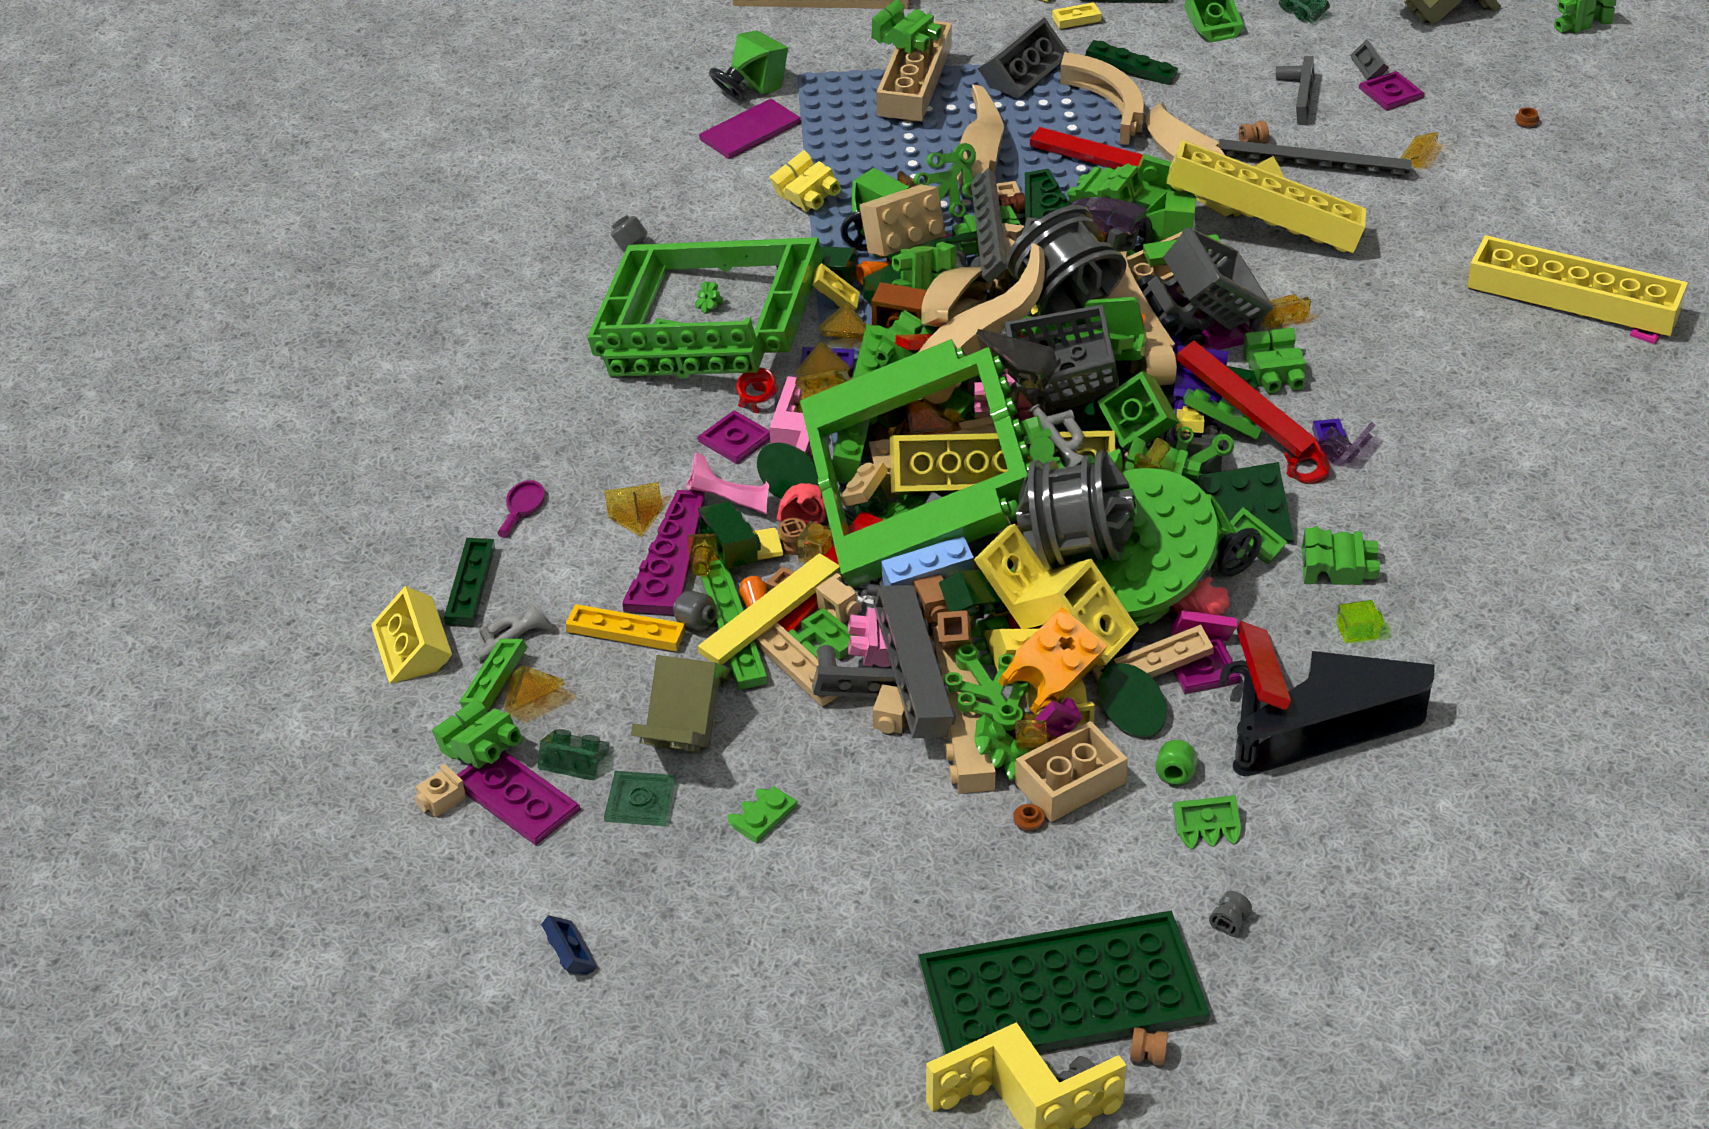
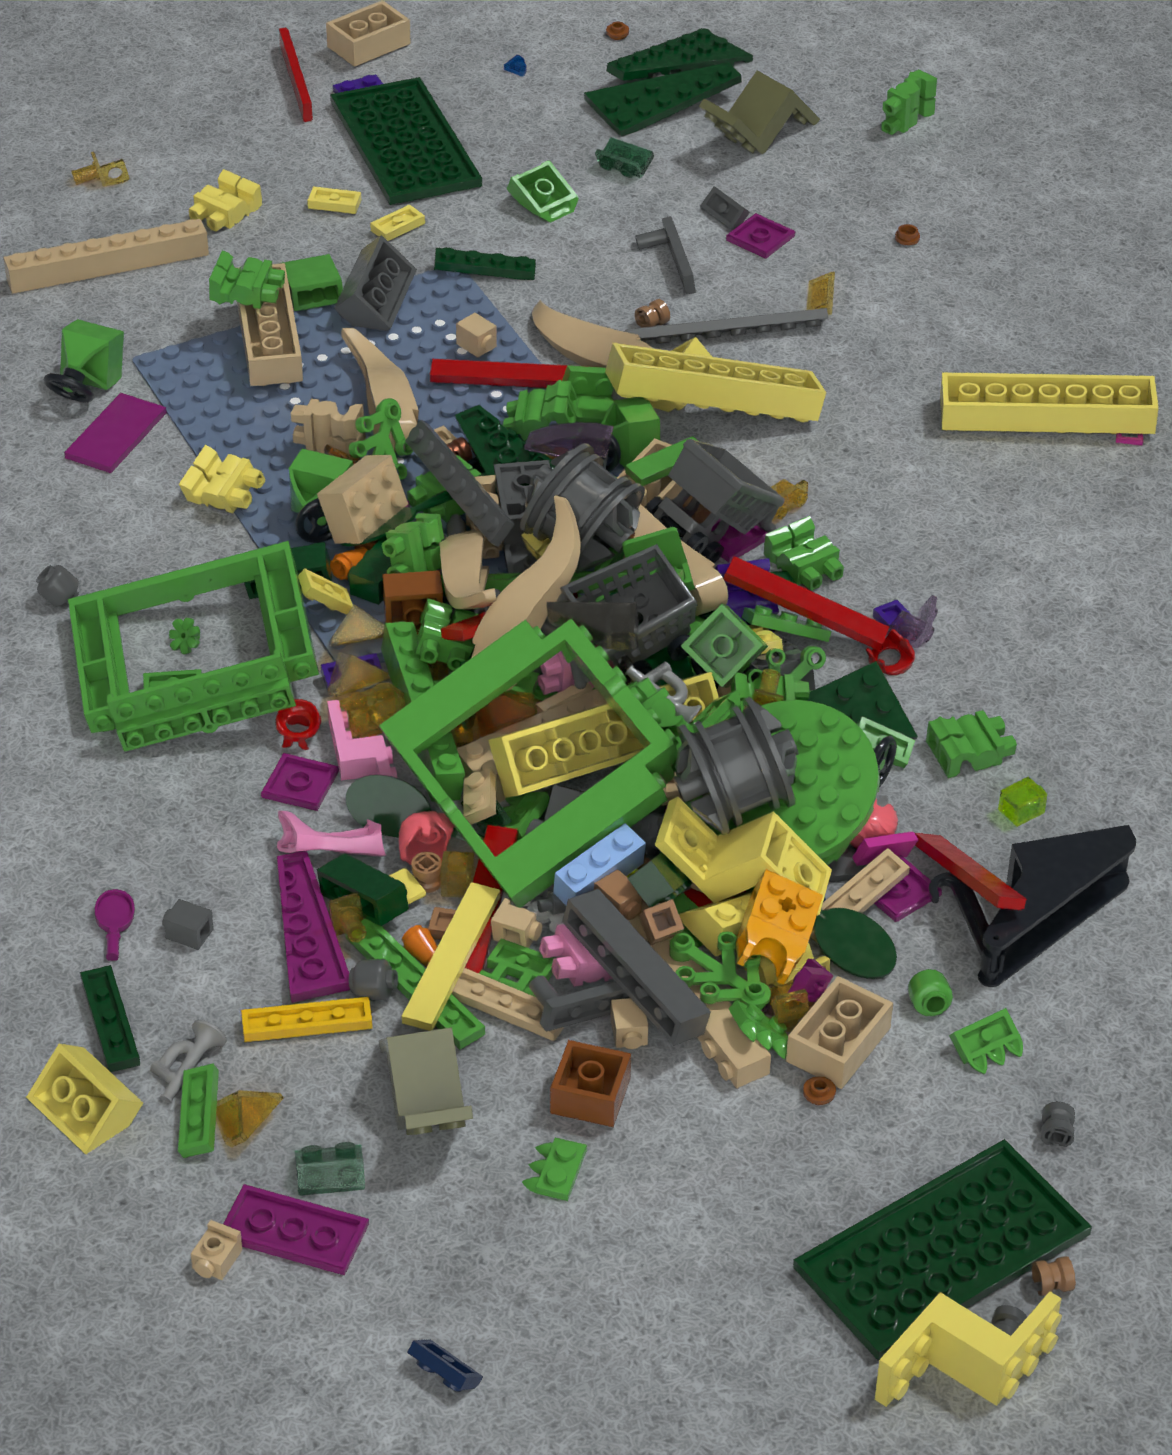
camera: 25 degrees left, 0 degrees up
bright green hips [432,699,523,769] -> none
clear yellow slope [604,481,663,537] -> none
clear green tile [604,771,676,826] -> none
tan arch [1060,52,1144,145] -> none
none -> dark grey brick [162,899,214,950]
none -> bright green brick [280,254,343,311]
none -> tan hips [291,399,366,461]
none -> tan brick [456,313,497,357]
none -> dark orange brick [550,1040,631,1128]

